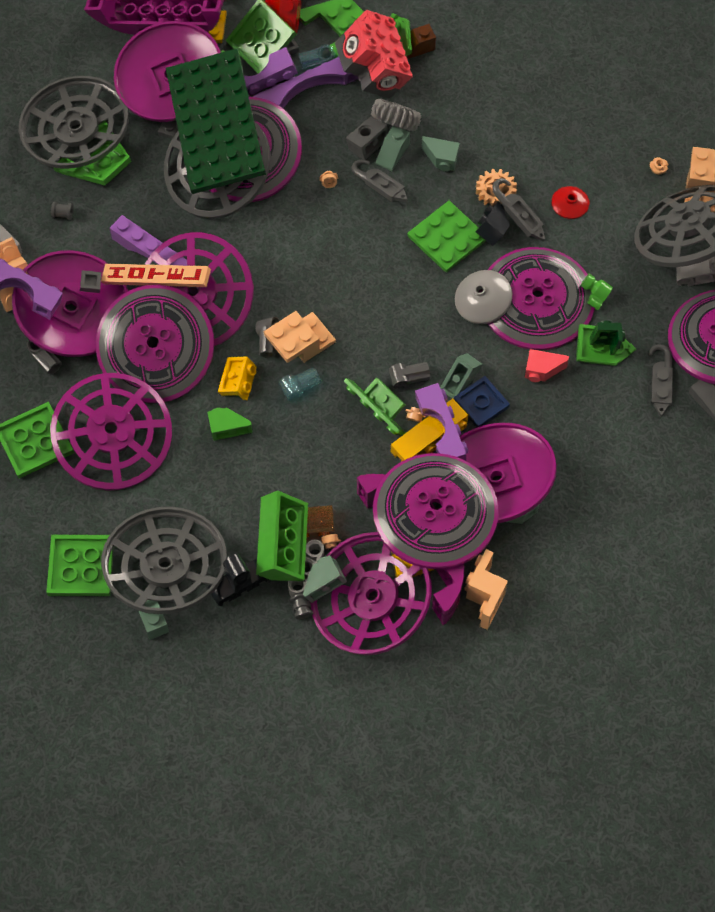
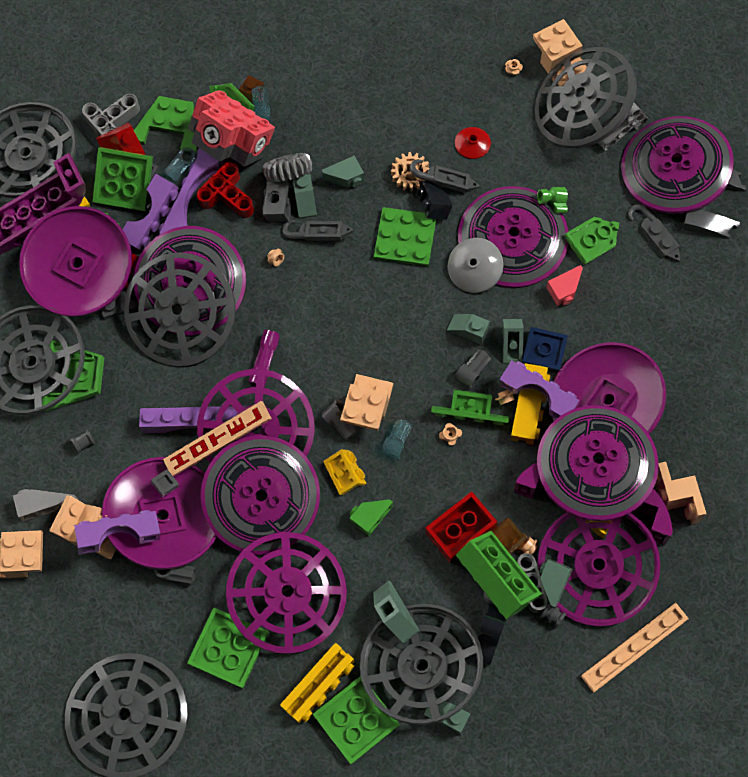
camera: 35 degrees left, 5 degrees up
dark green plate [166,48,266,194] -> none
dark green bracket [589,320,625,355] -> none
none -> red beam [197,162,254,218]
none -> magenta axle [248,330,280,387]
none -> clear light blue piece [252,86,271,122]
none -> yellow brick [280,642,355,724]
none -> sand green slope [373,581,420,643]
none -> red brick [425,491,497,564]
none -> light nougat plate [439,423,462,446]
none -> sand green slope [447,314,490,345]
none -> light nougat tile [580,603,689,693]

